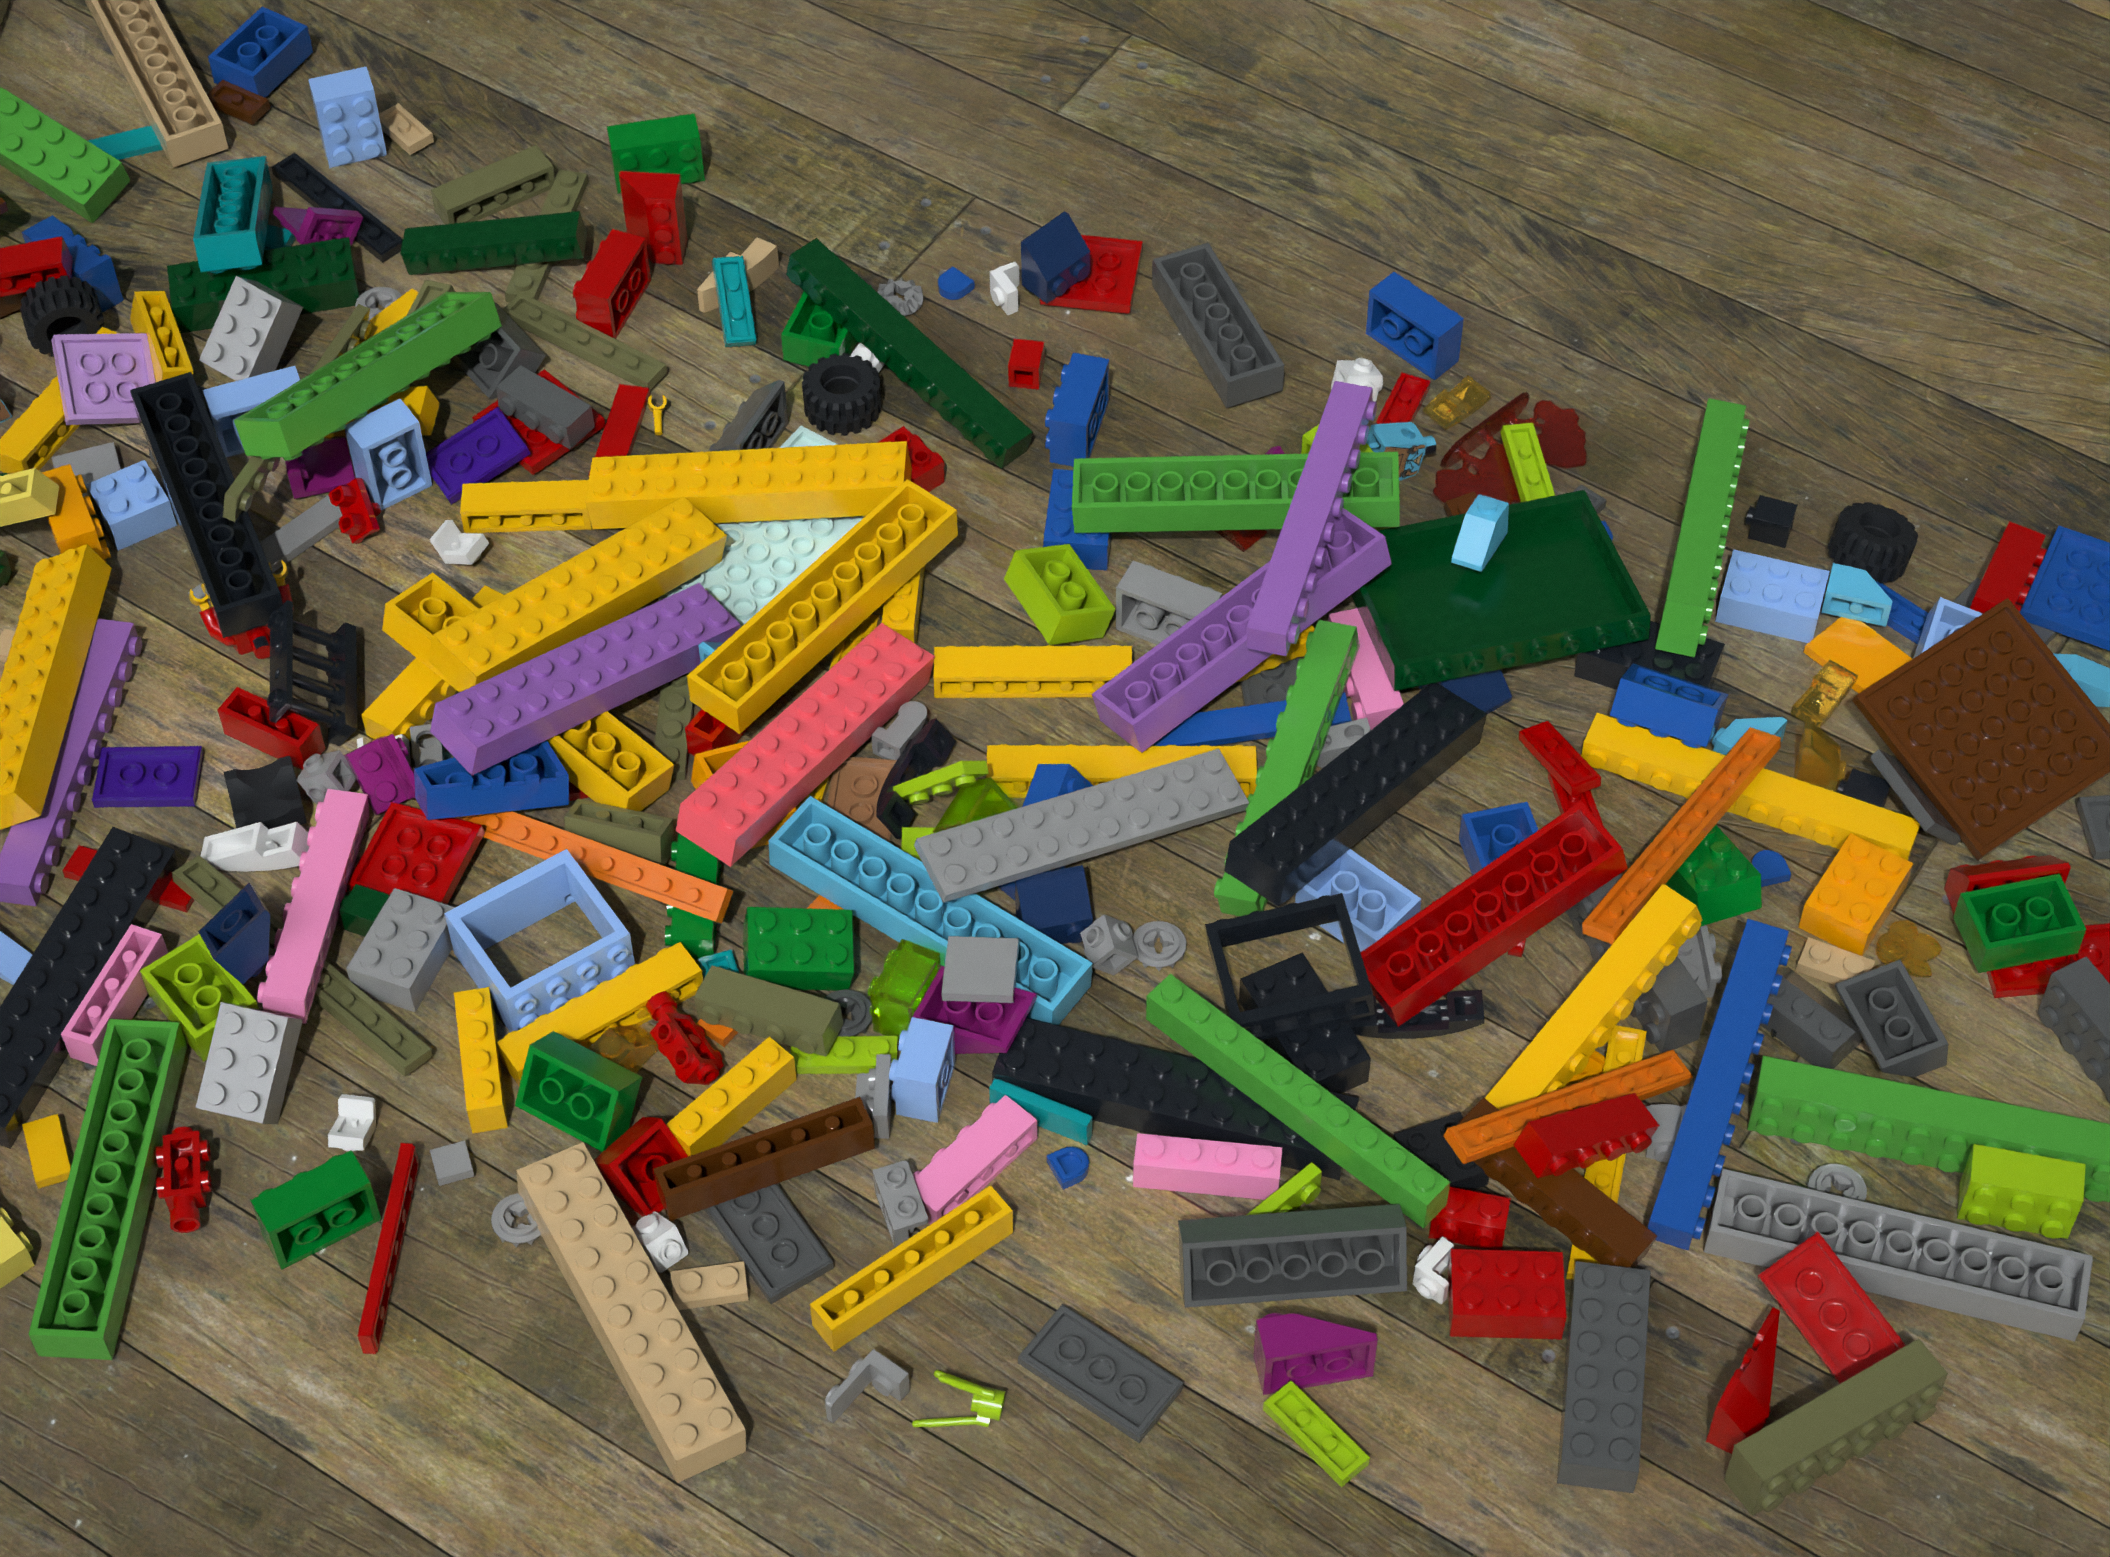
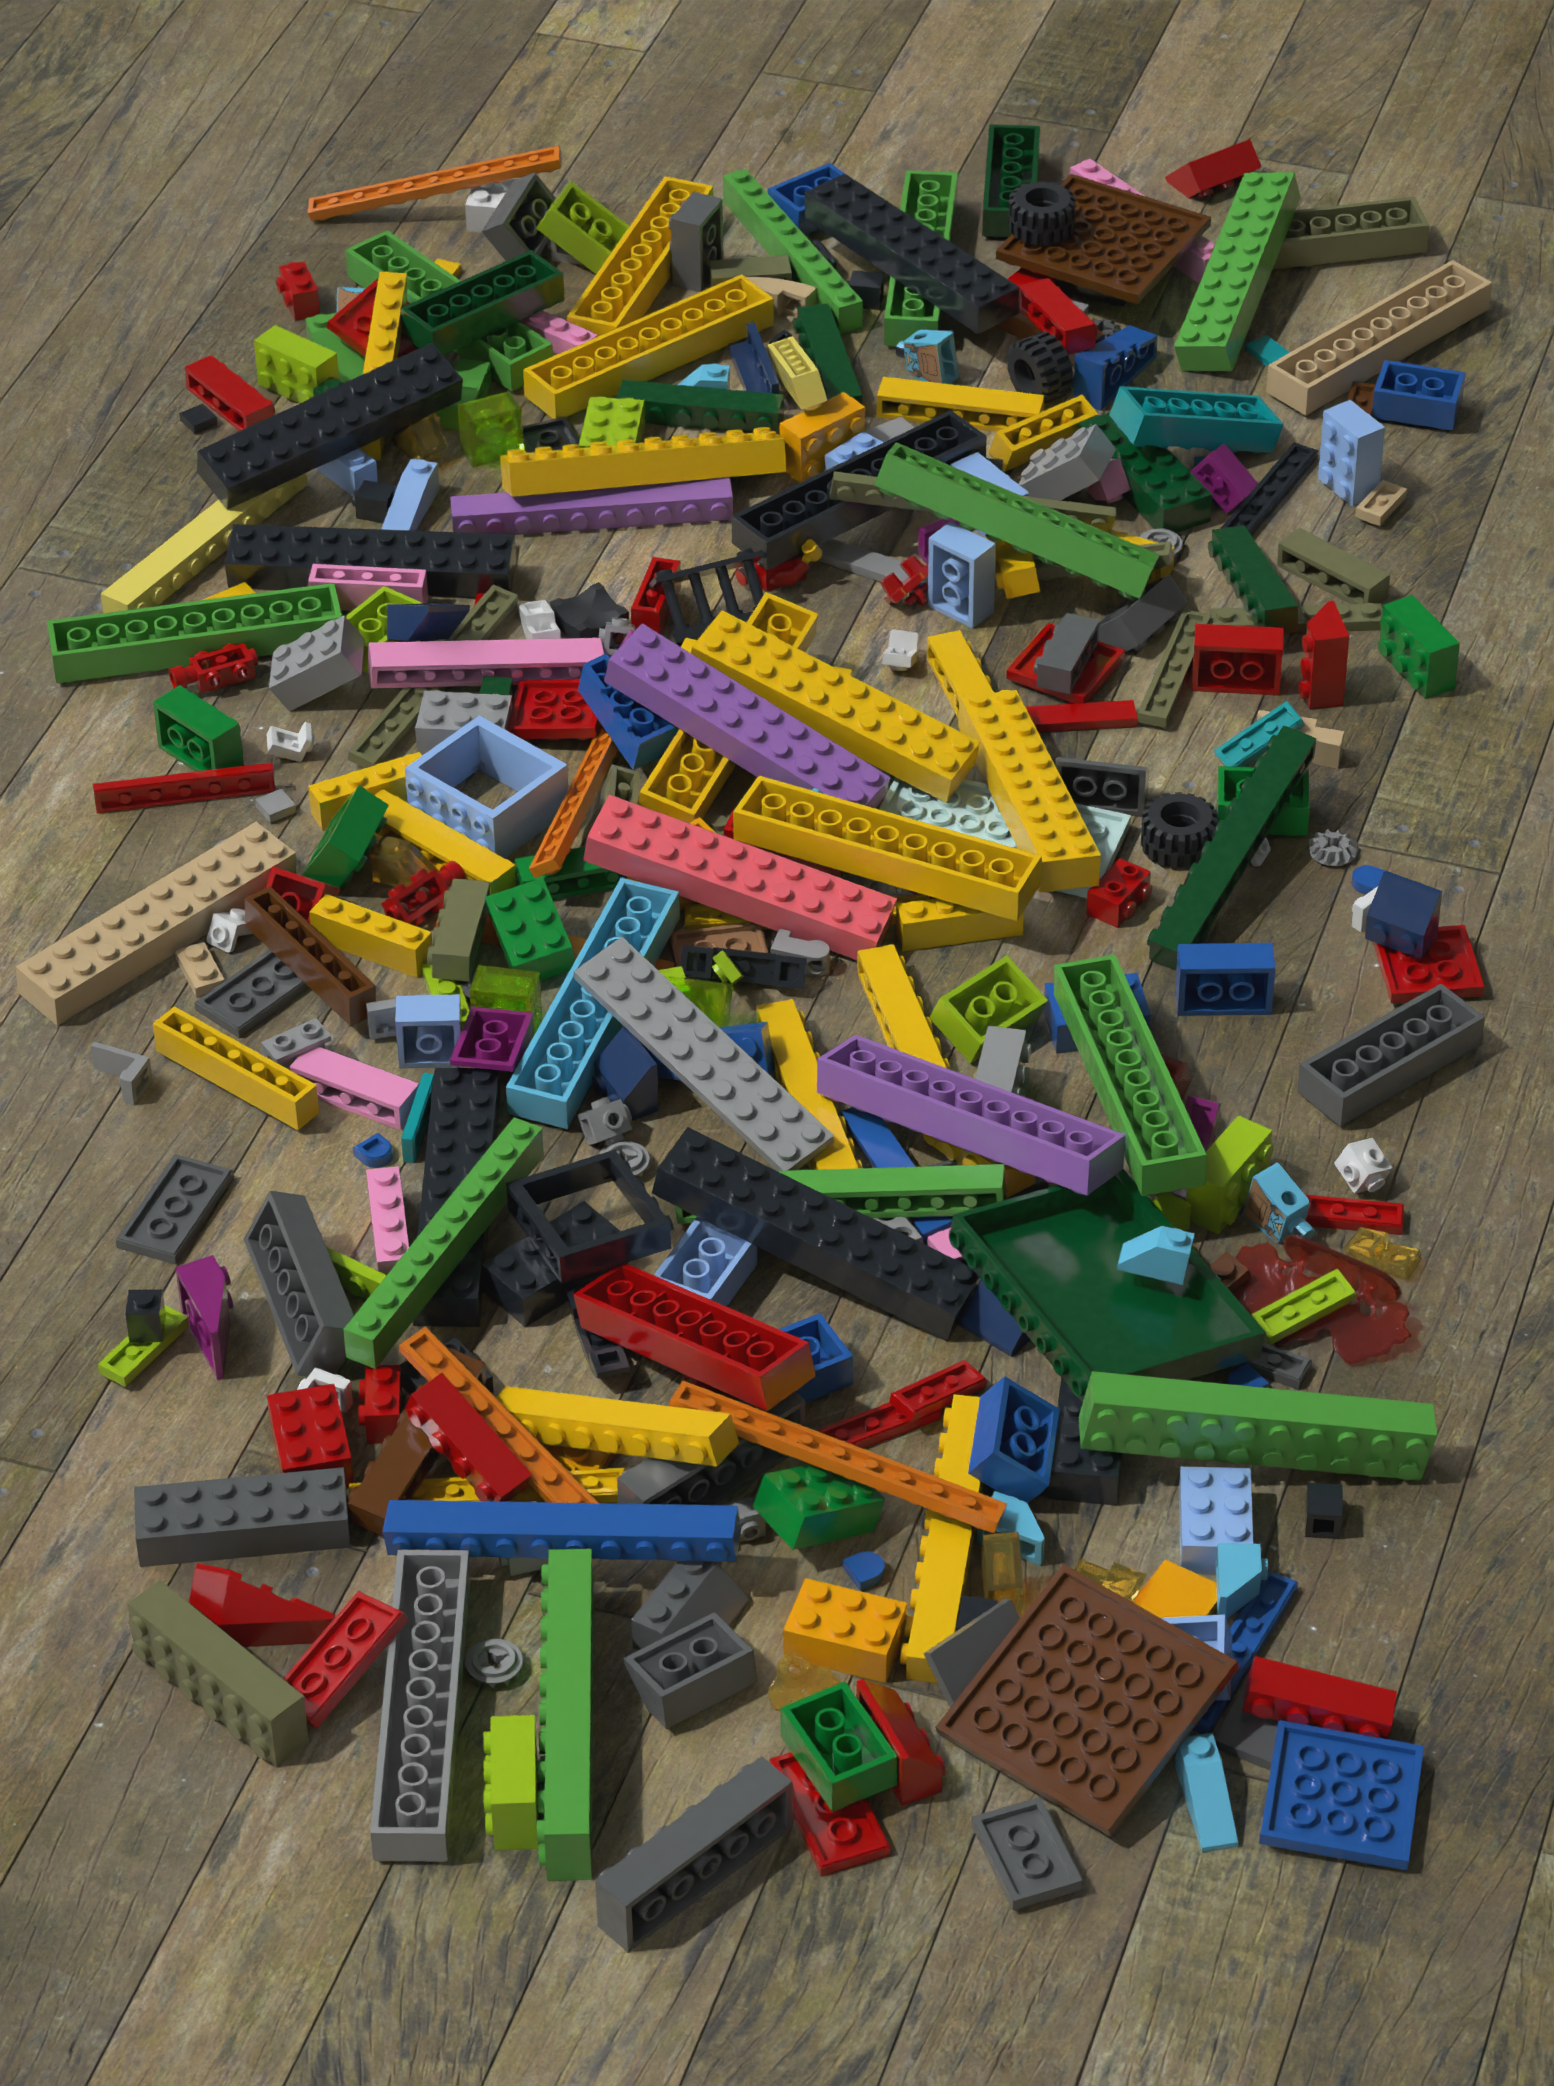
camera: 75 degrees right, 10 degrees down
lavender plate [51,333,156,425] -> none
dark purple tile [92,746,204,808] -> none
dark purple tile [426,407,531,505] -> none
yellow hand [648,395,667,436] -> none
lime plant [912,1370,1006,1427] -> none
light grey tile [941,936,1019,1003] -> none
red brick [1008,339,1045,390] -> none
medium lavender brick [1246,381,1377,656] -> none
blue brick [1366,272,1464,380] -> none
tan plate [1796,937,1875,985] -> none
black tyre [1827,502,1918,583] -> none
none -> black brick [125,1289,166,1342]

